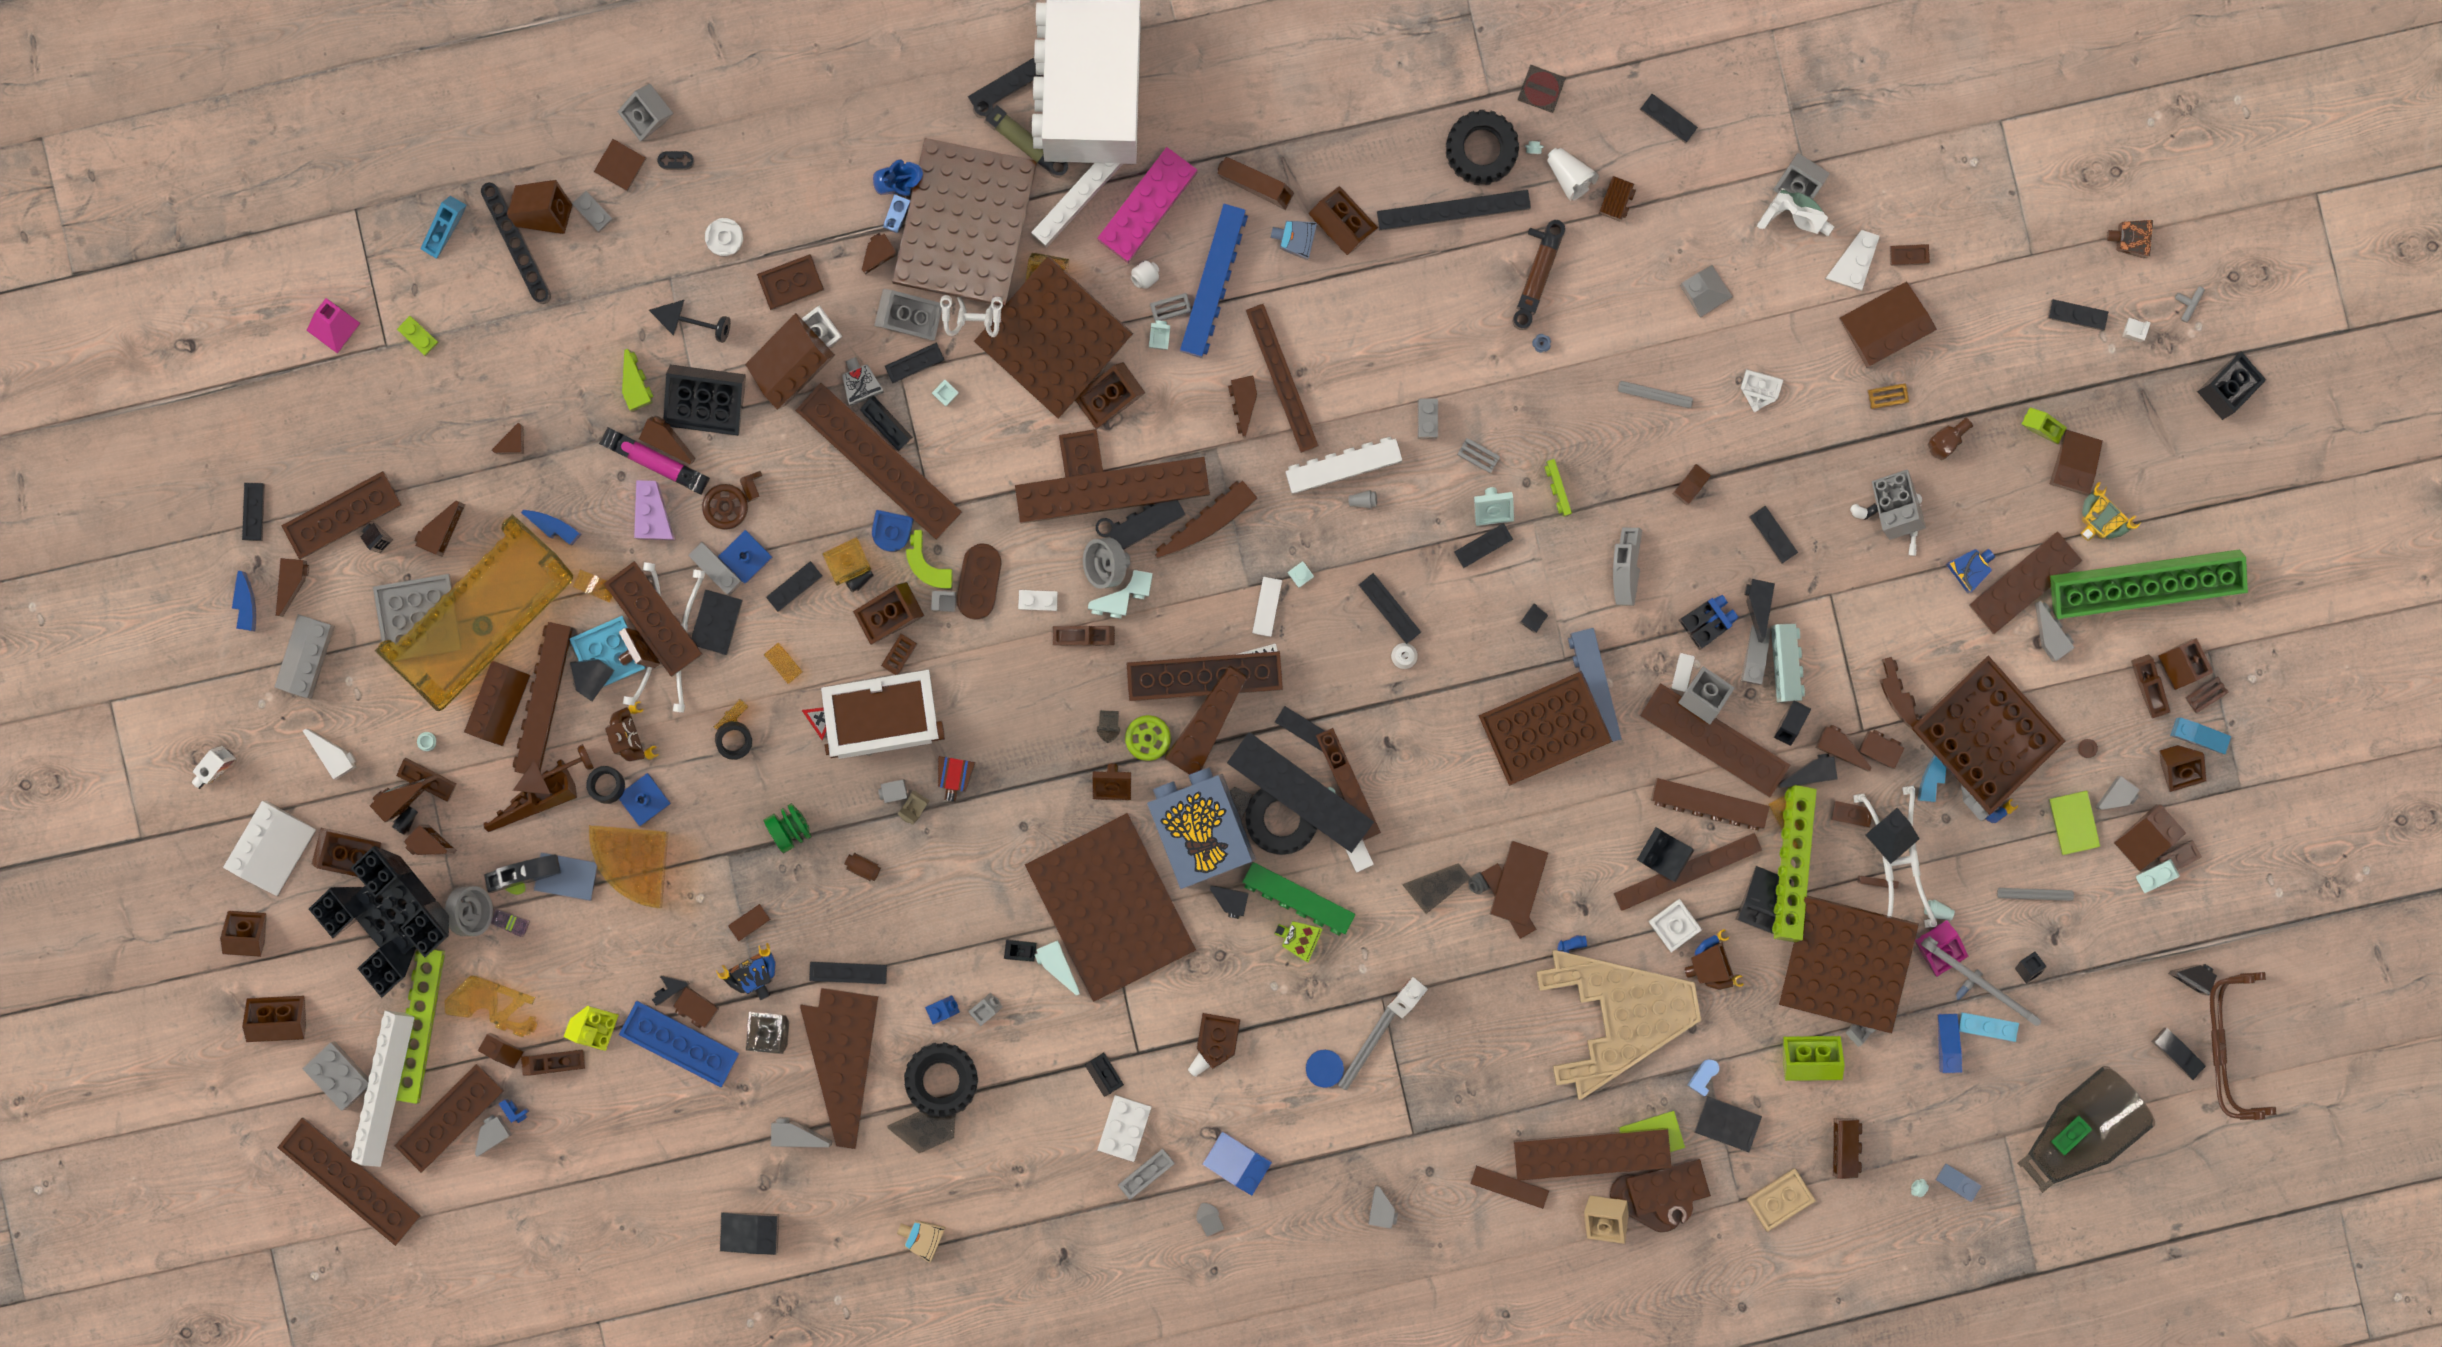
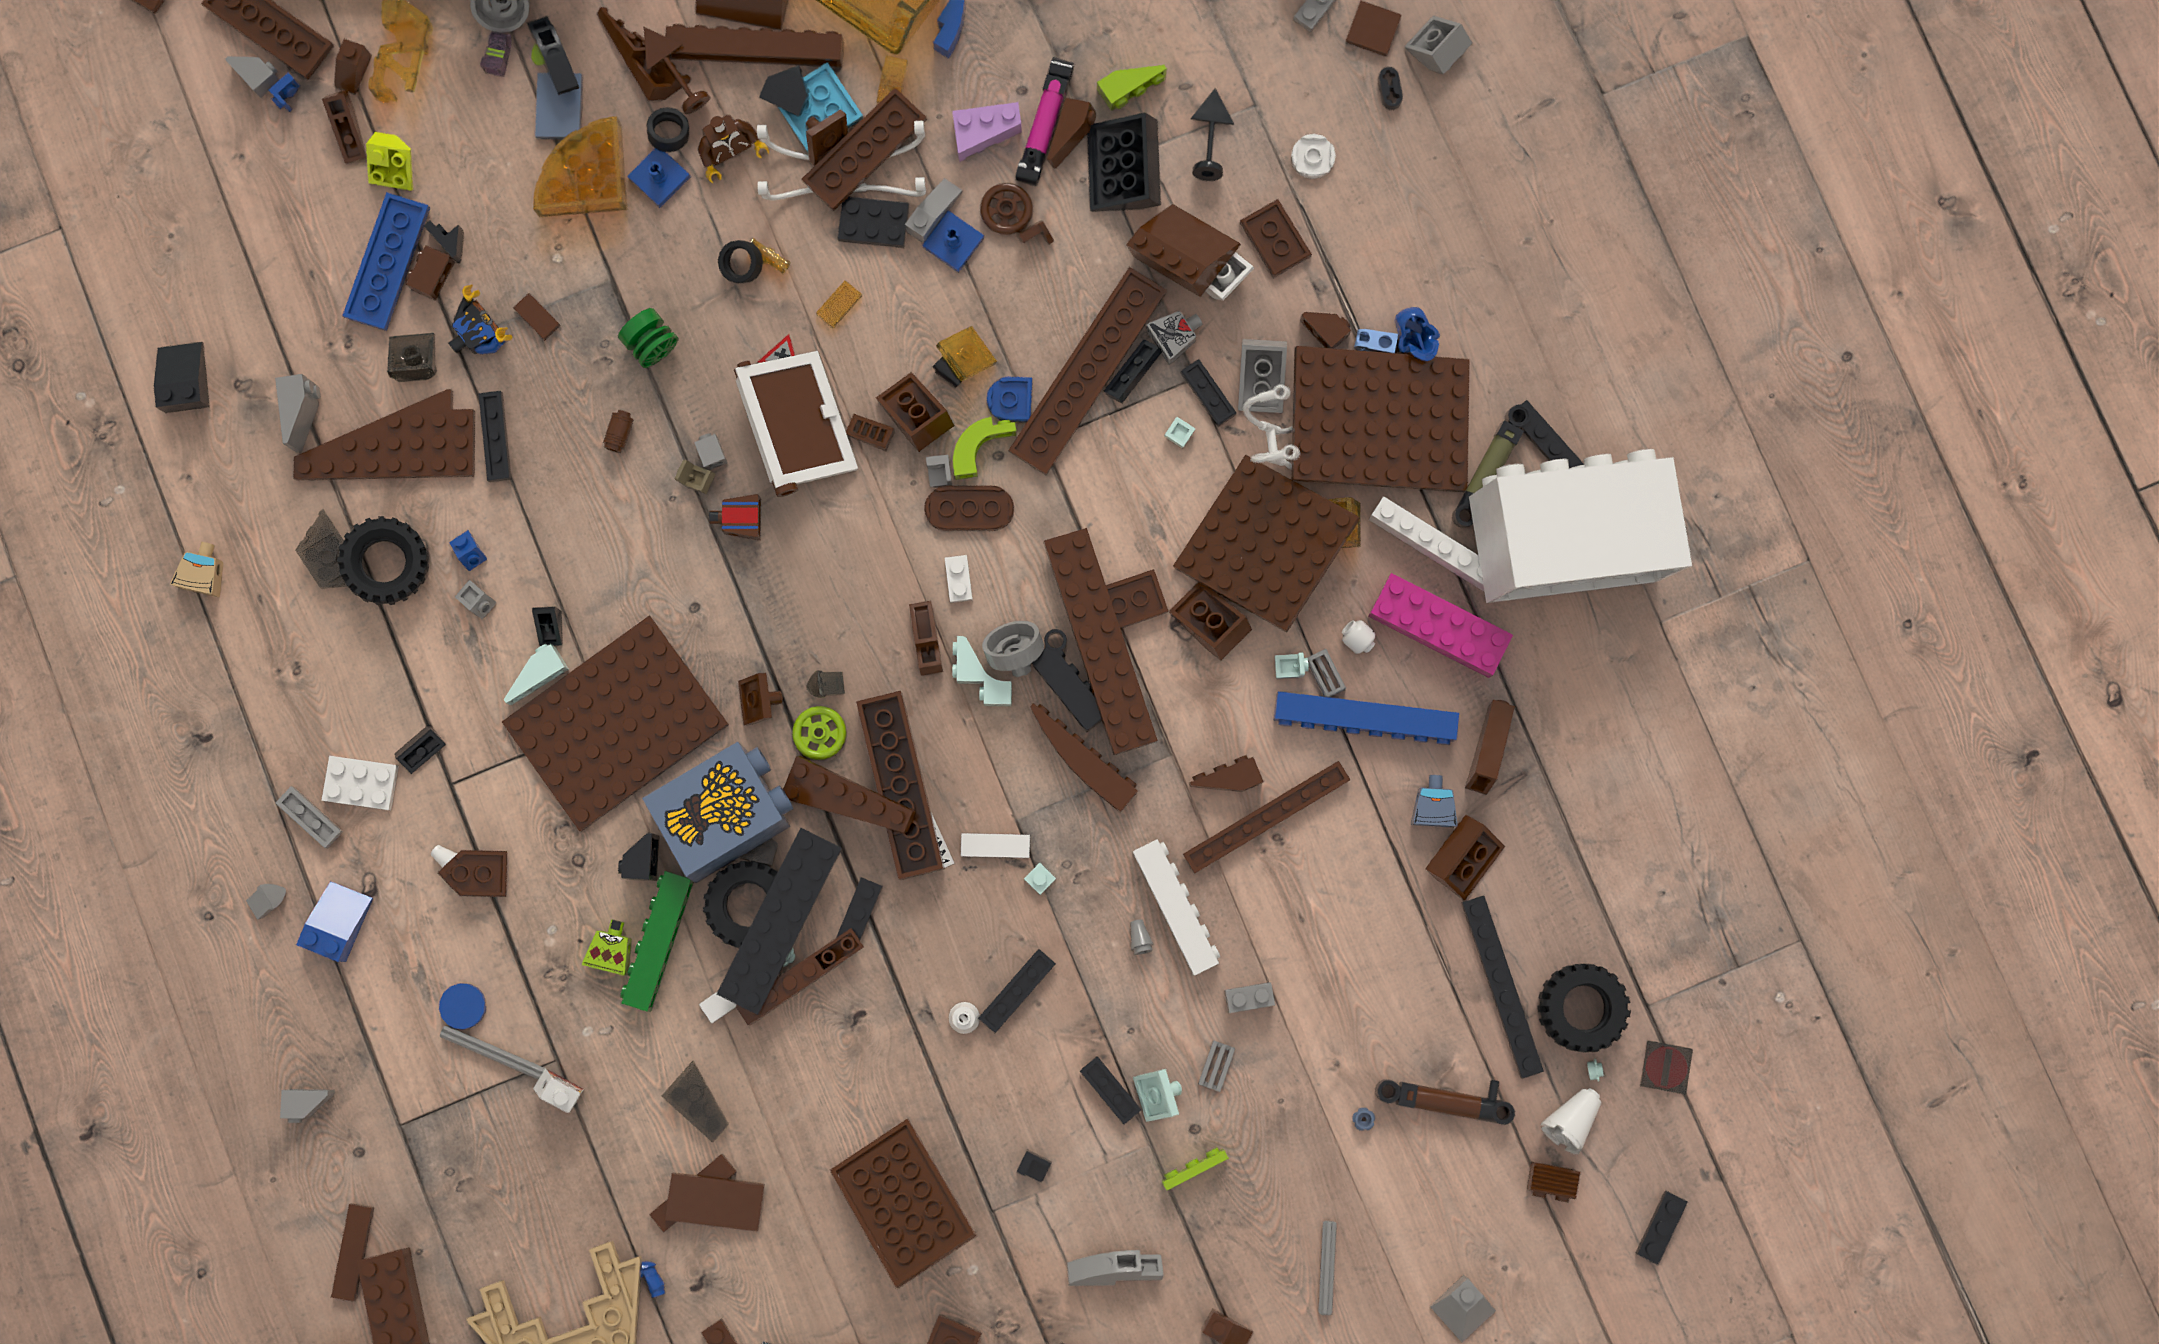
camera: 85 degrees right, 5 degrees down
black plate [766,561,823,612] -> none
dark grey plate [1468,872,1490,894] -> none
sand blue brick [1568,628,1622,742] -> none

